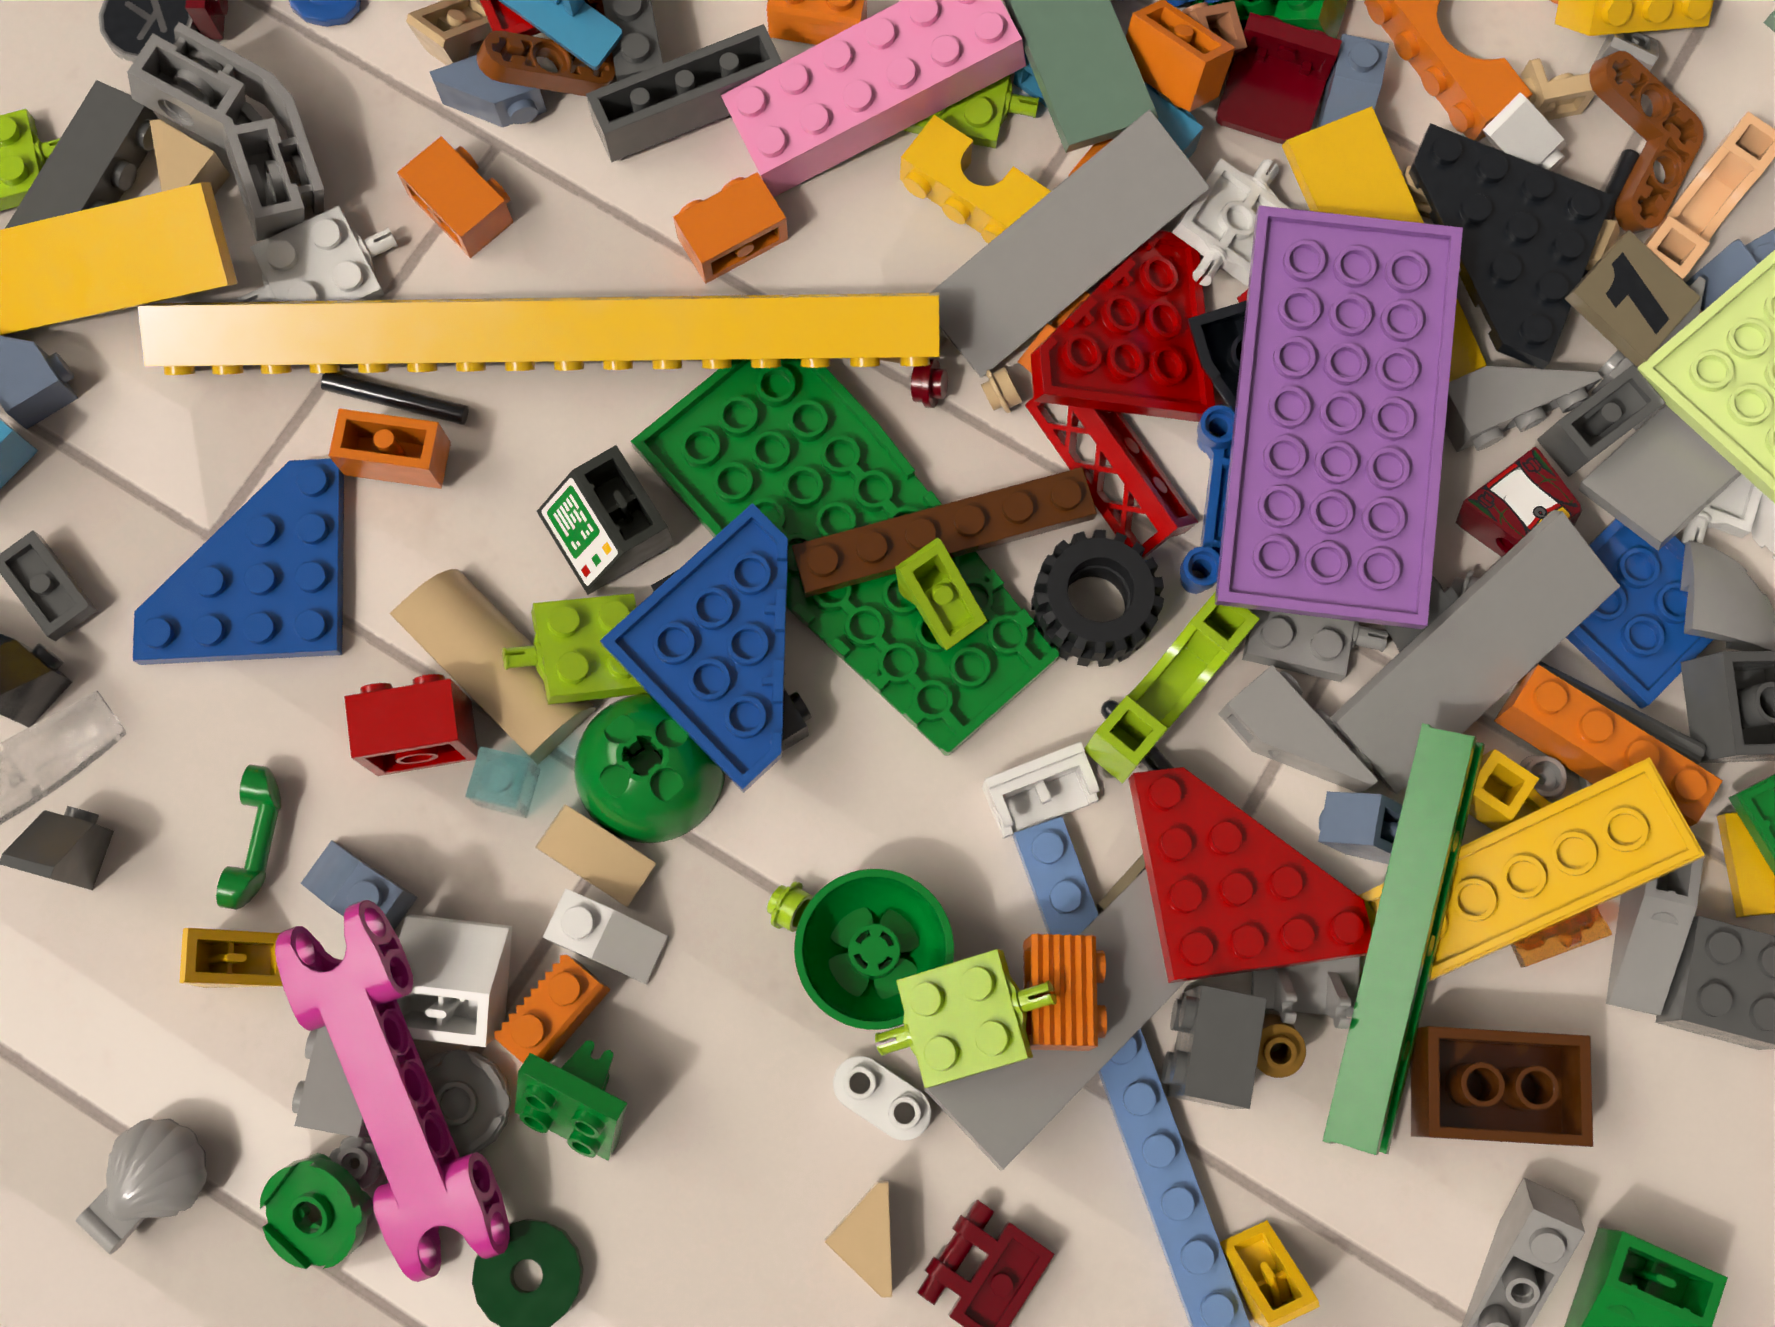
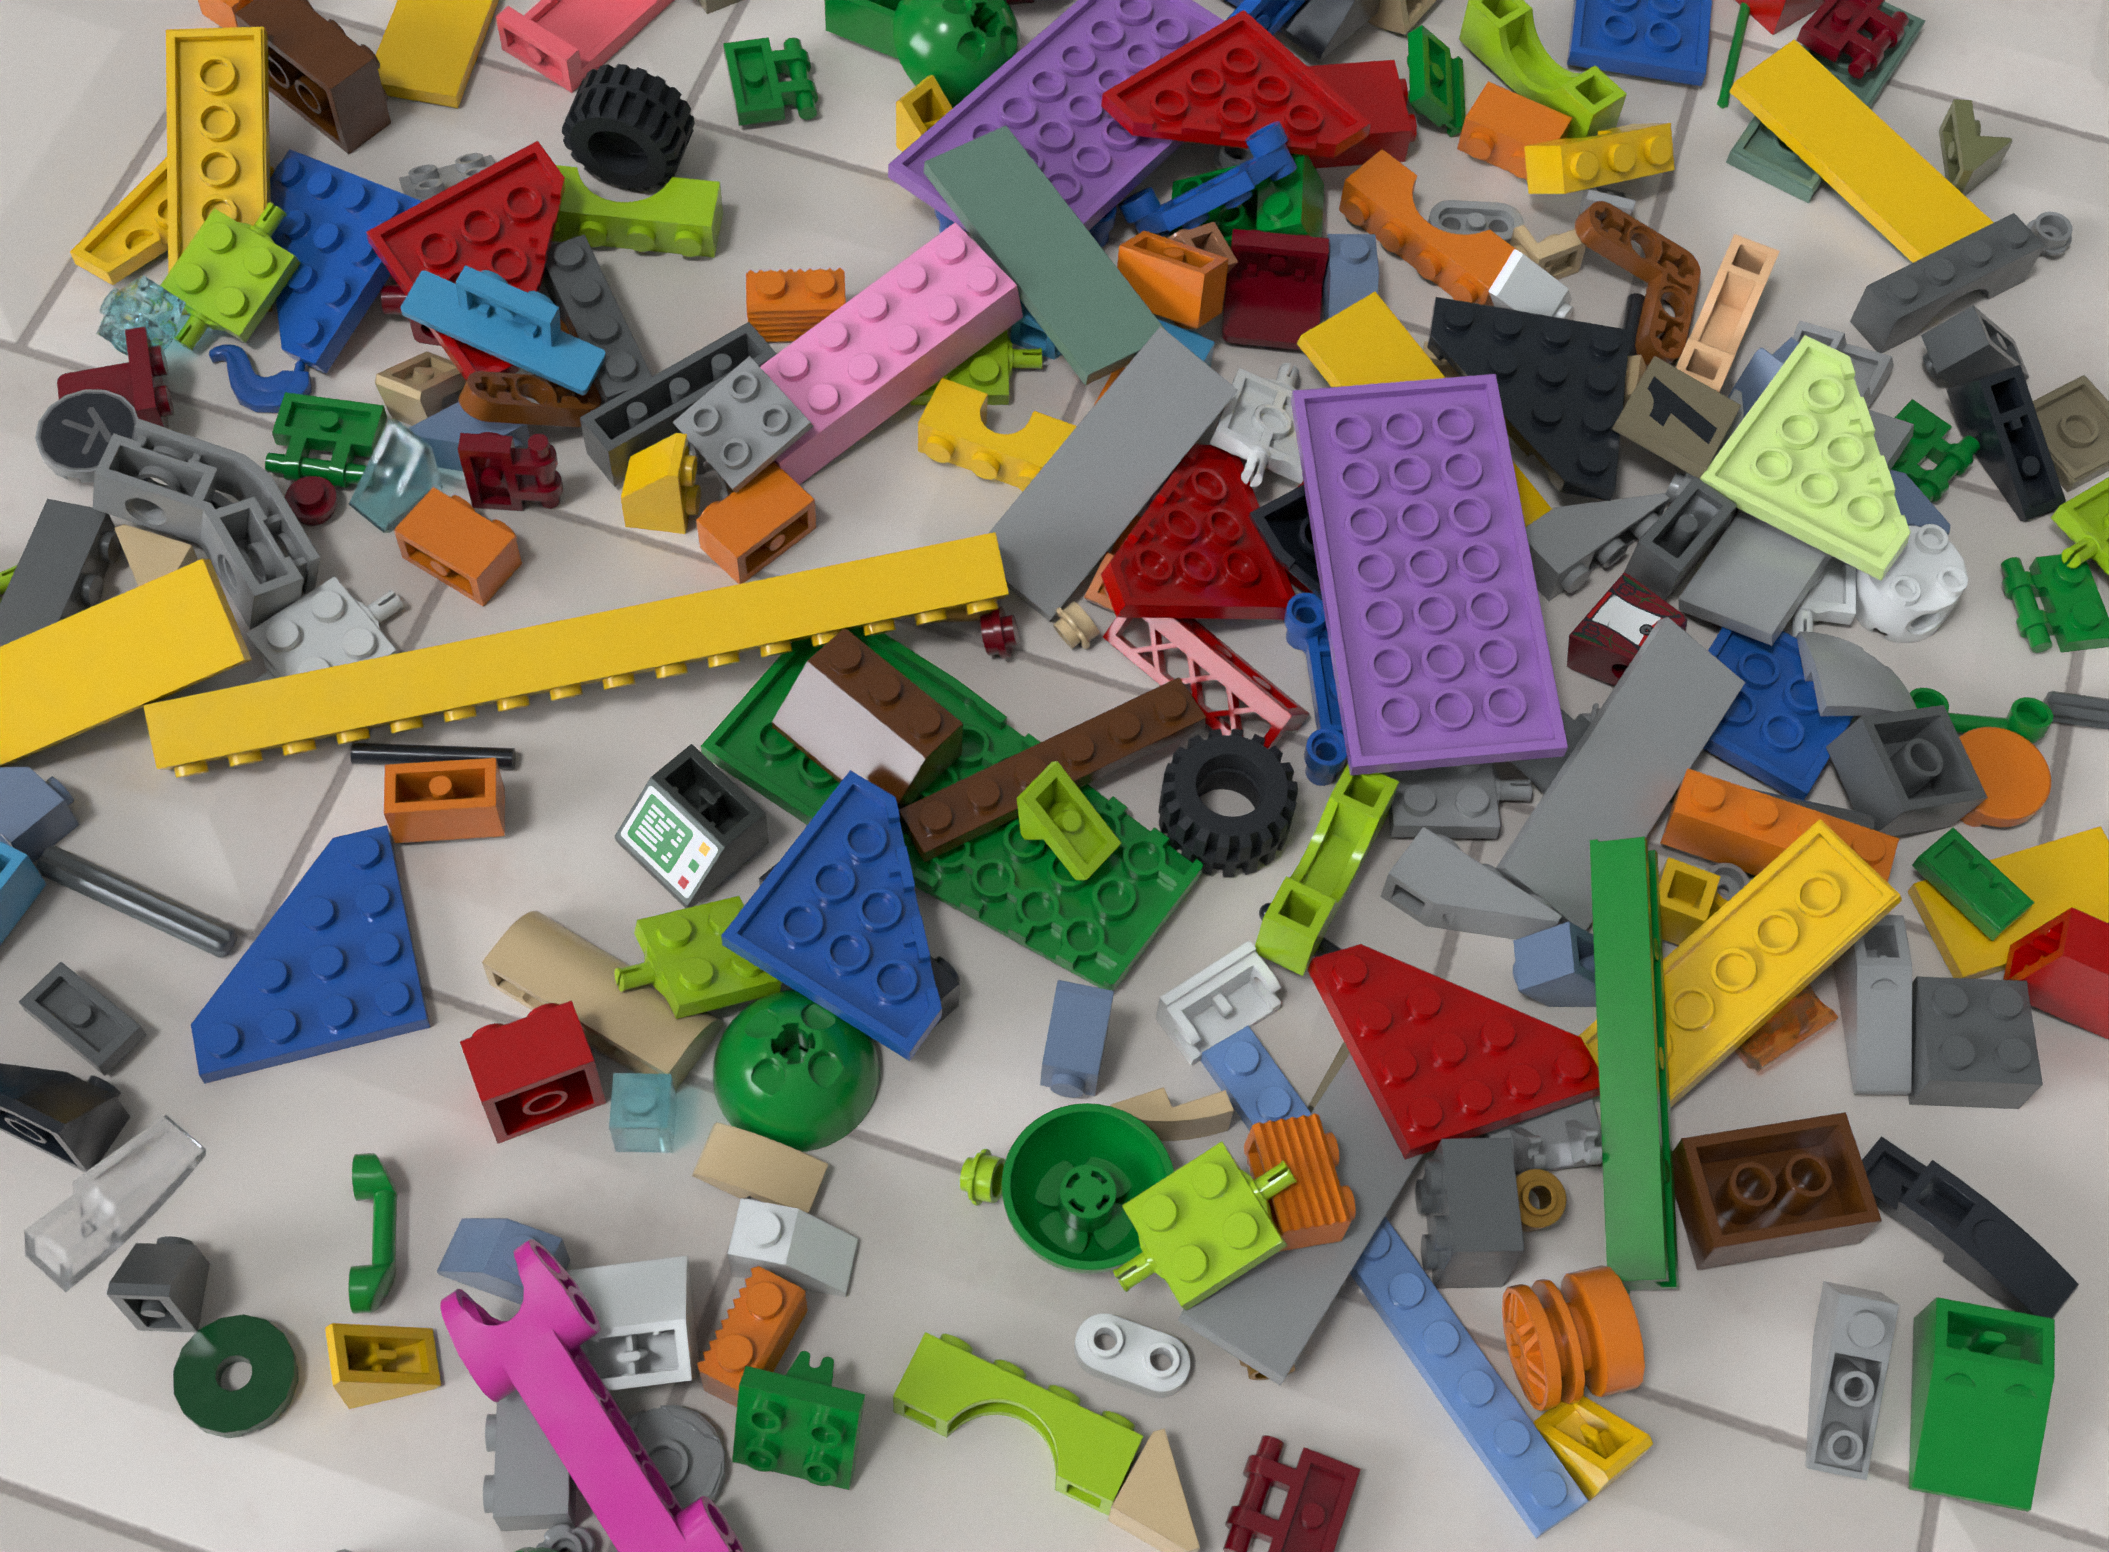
camera: 15 degrees left, 15 degrees down
none -> dark grey axle [36,846,238,958]
none -> dark green tile [173,1314,299,1438]
none -> green plate [265,392,387,488]
none -> dark red plate [284,476,338,526]
none -> clear light blue slope [348,418,443,533]
none -> dark red plate [458,432,563,511]
none -> yellow slope [621,433,701,534]
none -> light grey plate [673,356,813,501]
none -> reddish brown slope [772,627,963,810]
none -> lime arch [893,1332,1143,1516]
none -> sand blue slope [1040,980,1114,1098]
none -> tan slope [1110,1087,1234,1141]
none -> light grey plate [1428,200,1524,244]
none -> orange wheel [1502,1265,1645,1411]
none -> black slope [1862,1136,2079,1319]

